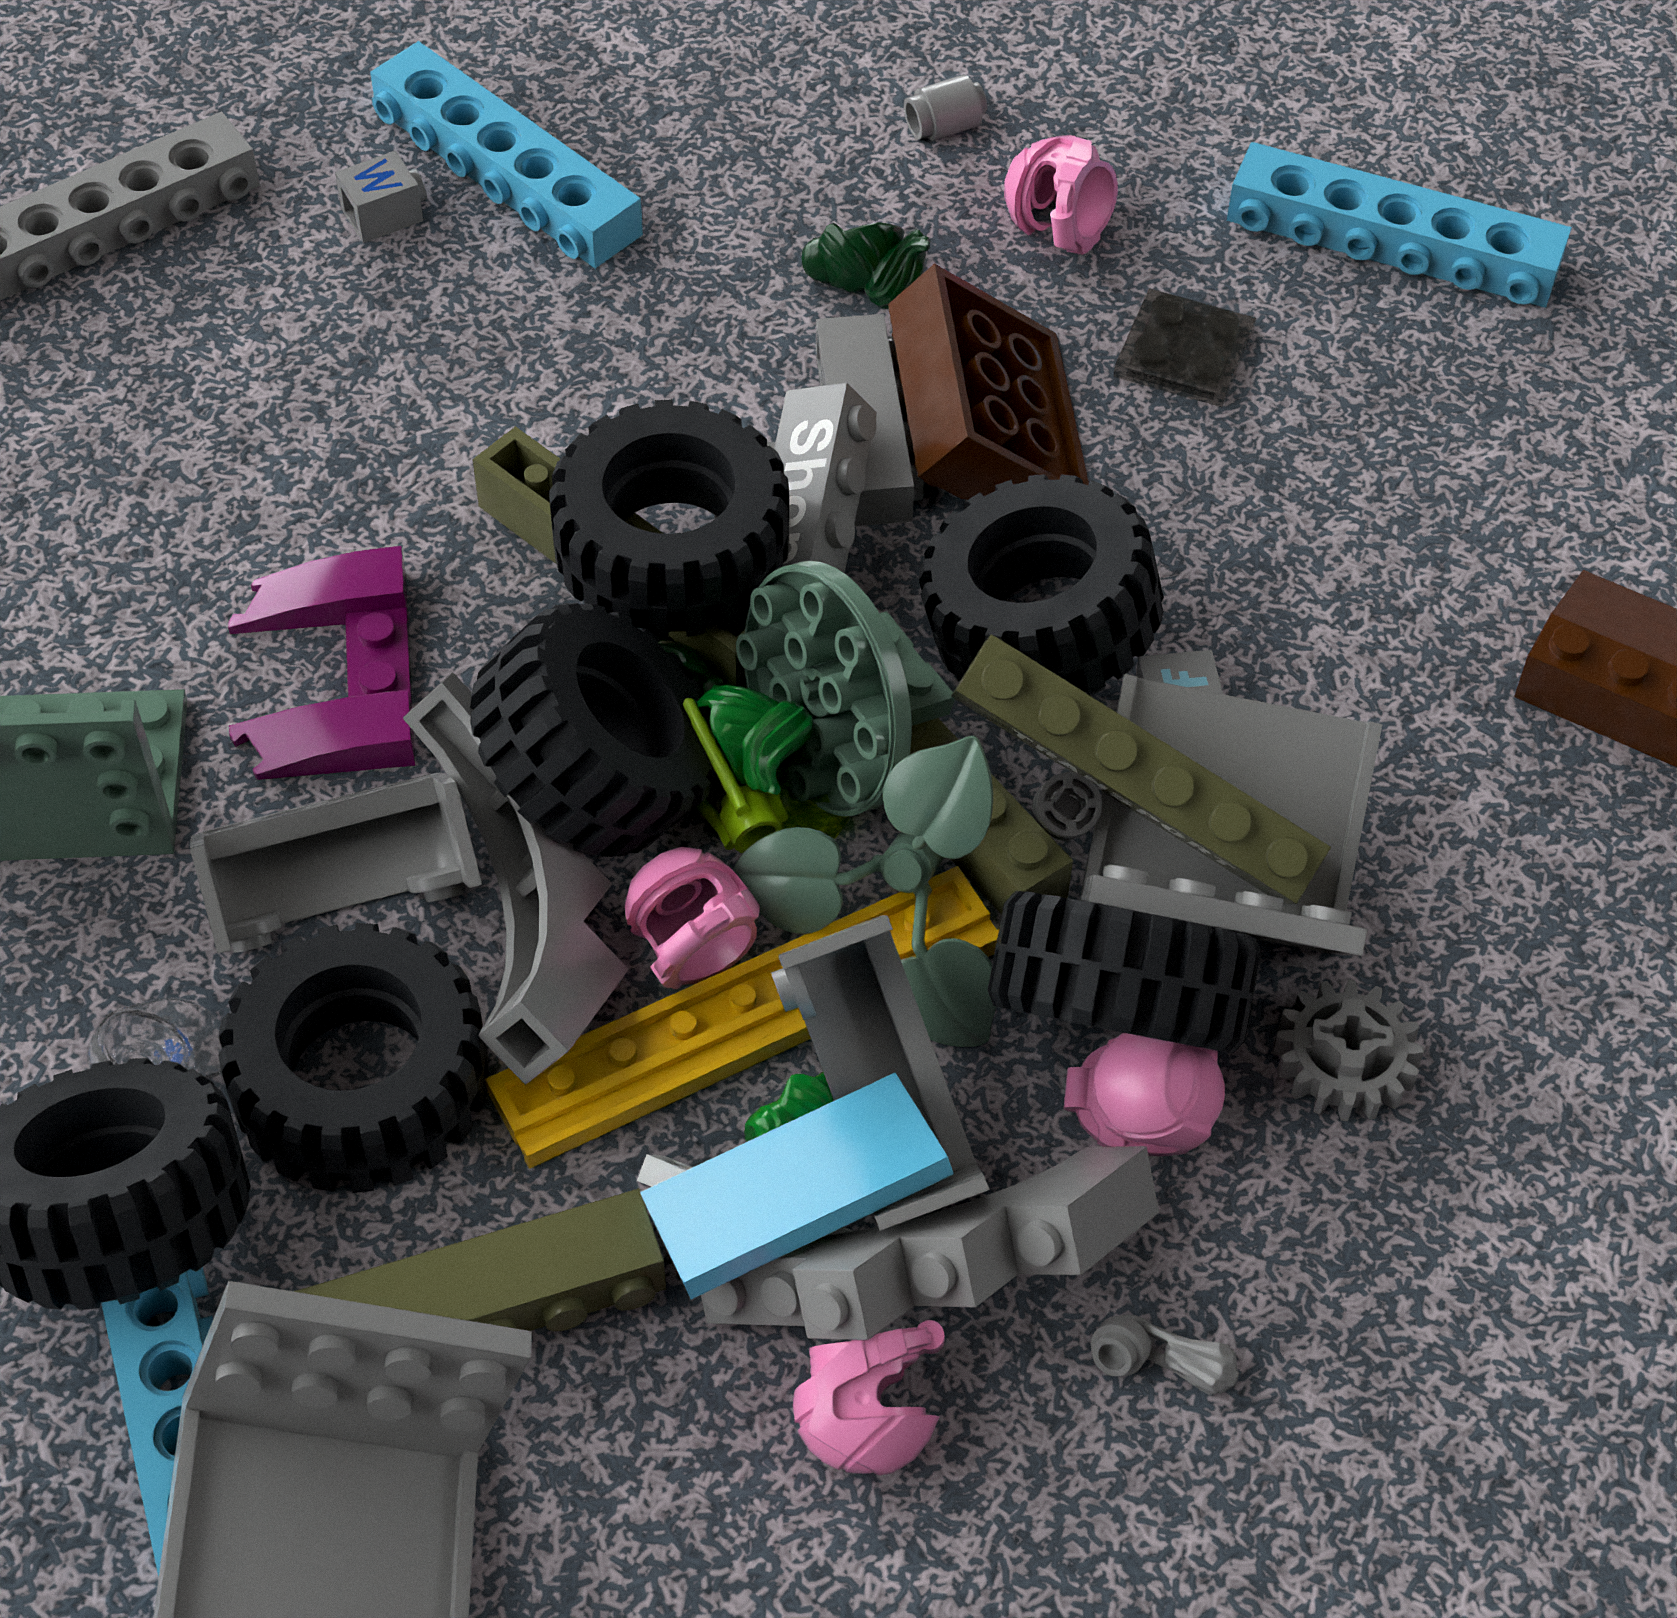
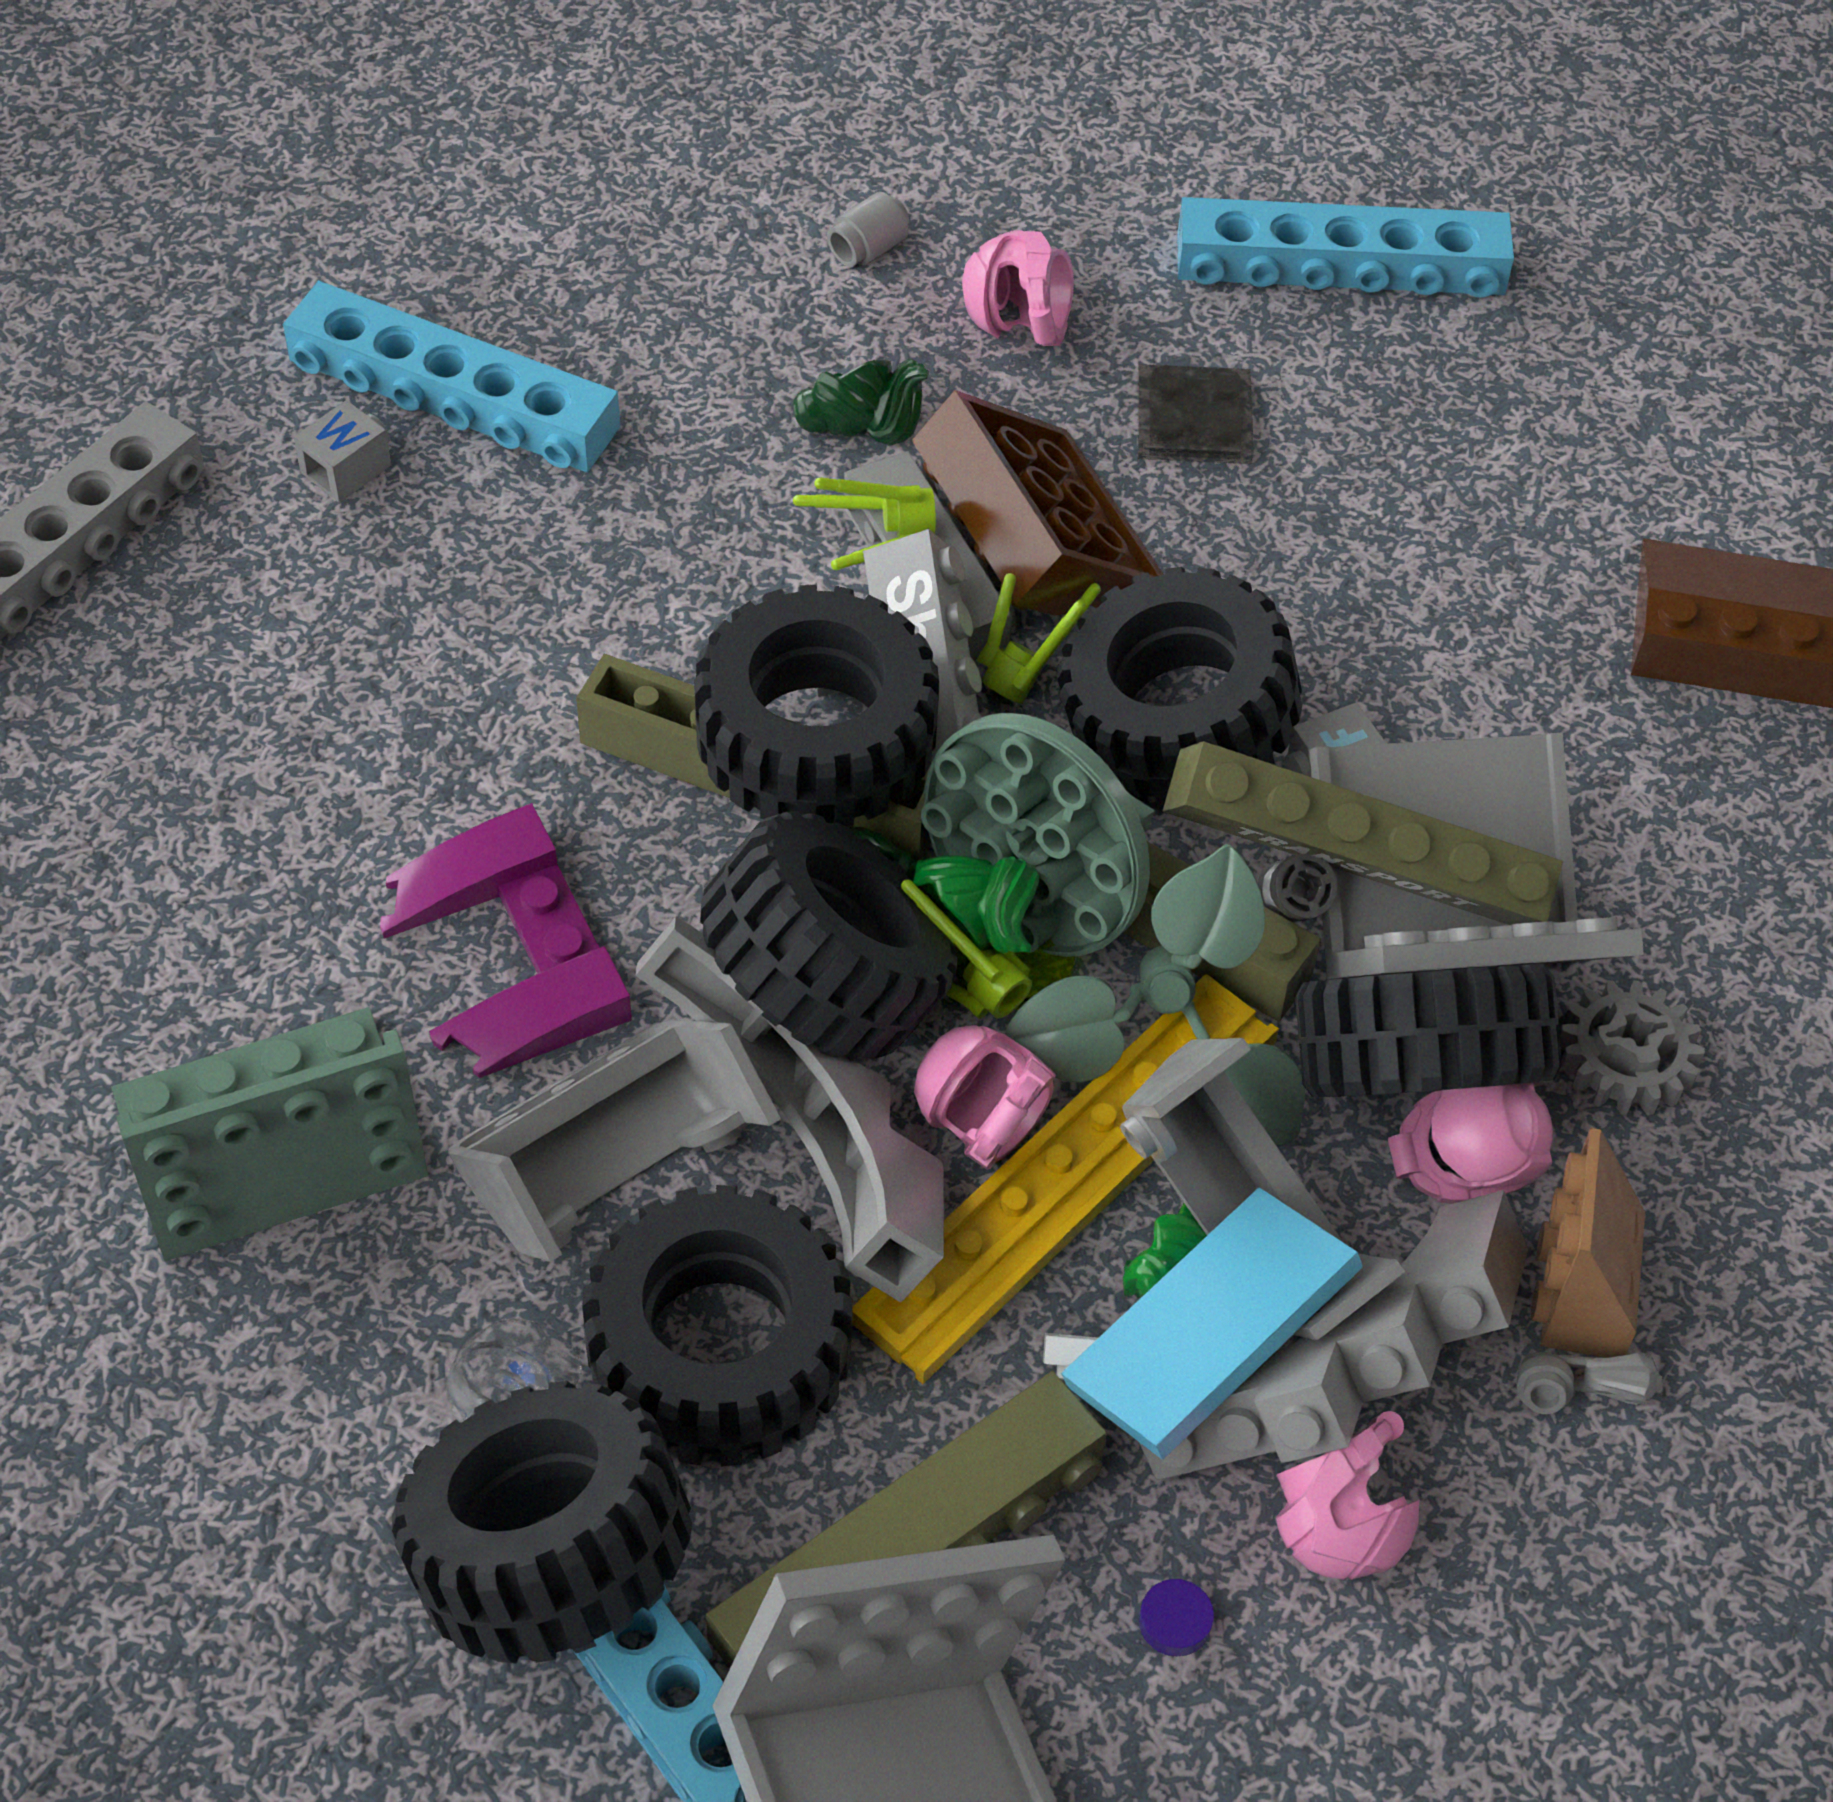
camera: 20 degrees left, 0 degrees up
none -> lime plant [793,477,936,570]
none -> lime plant [977,573,1101,704]
none -> dark purple tile [1139,1579,1214,1657]
none -> medium nougat slope [1531,1128,1645,1358]

